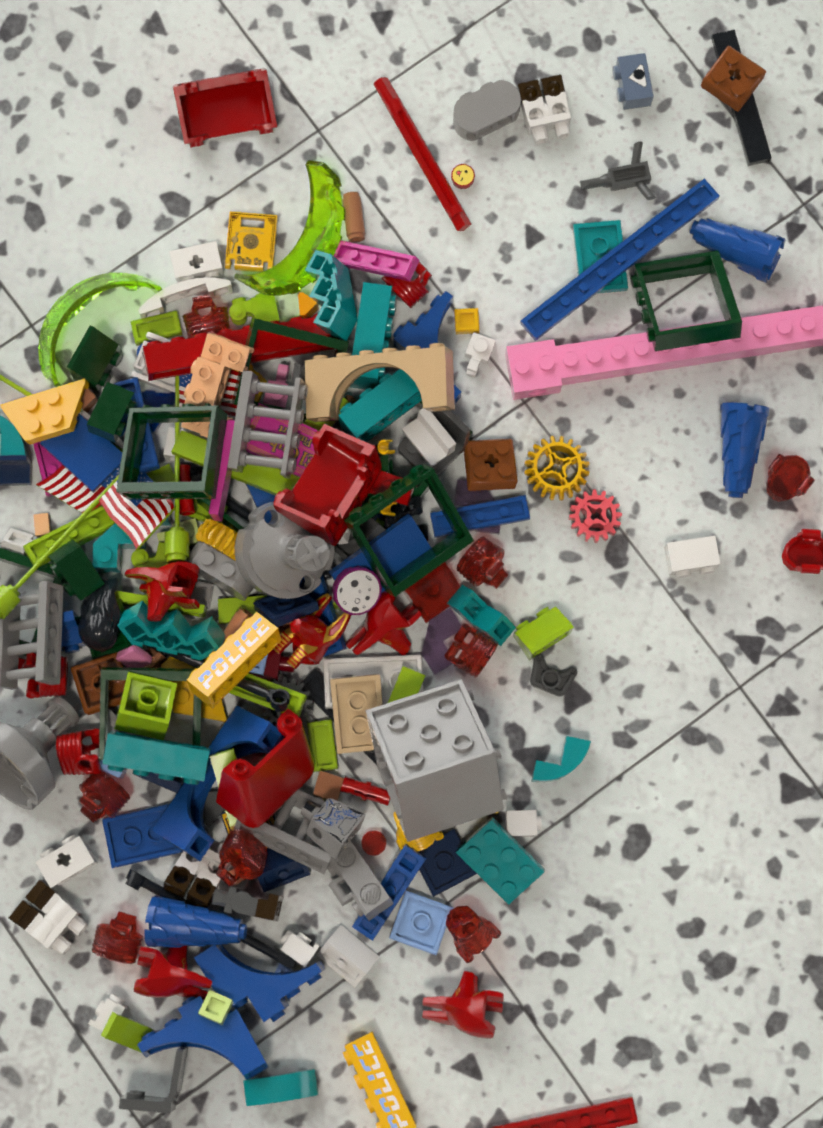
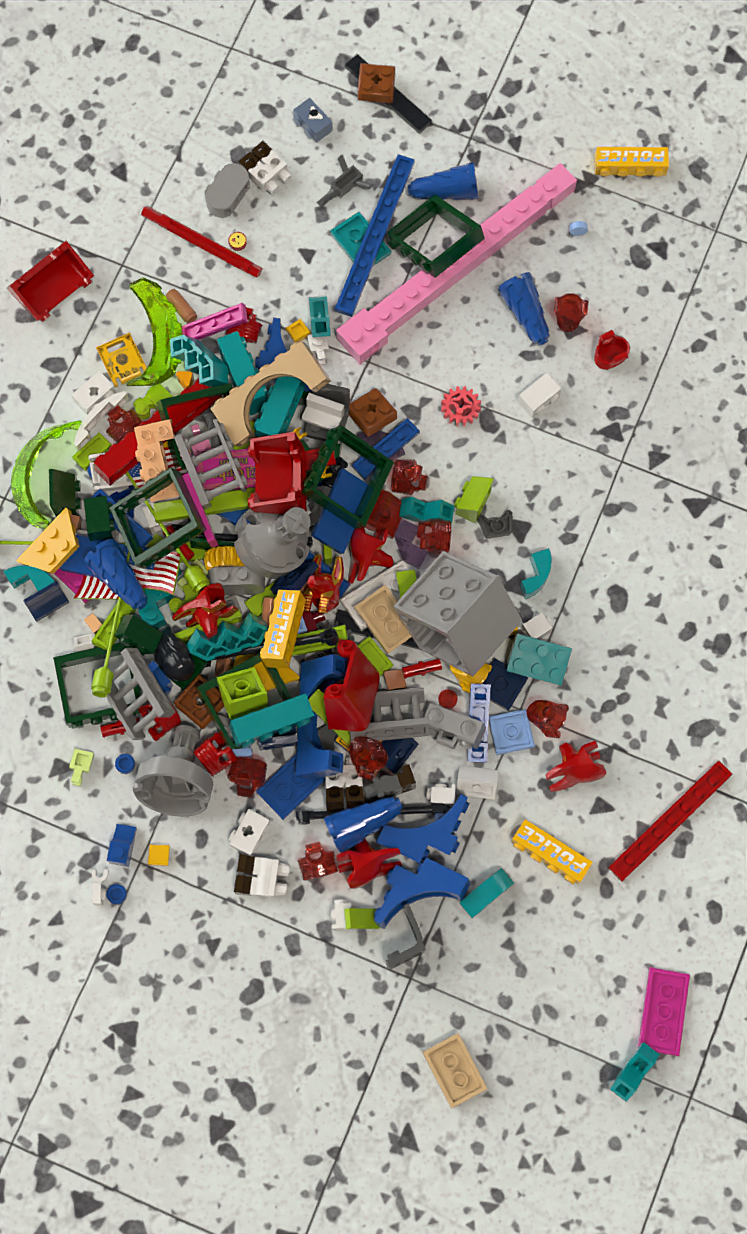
camera: 30 degrees left, 5 degrees down
bright pink tile [116,645,152,668] -> none
yellowish green tile [198,990,233,1025] -> none
light grey torso [301,798,366,859] -> none
white tile [332,566,382,615] -> none
yellow gear [524,436,590,501] -> none
none -> blue cone [84,539,148,610]
none -> teal brick [309,295,331,337]

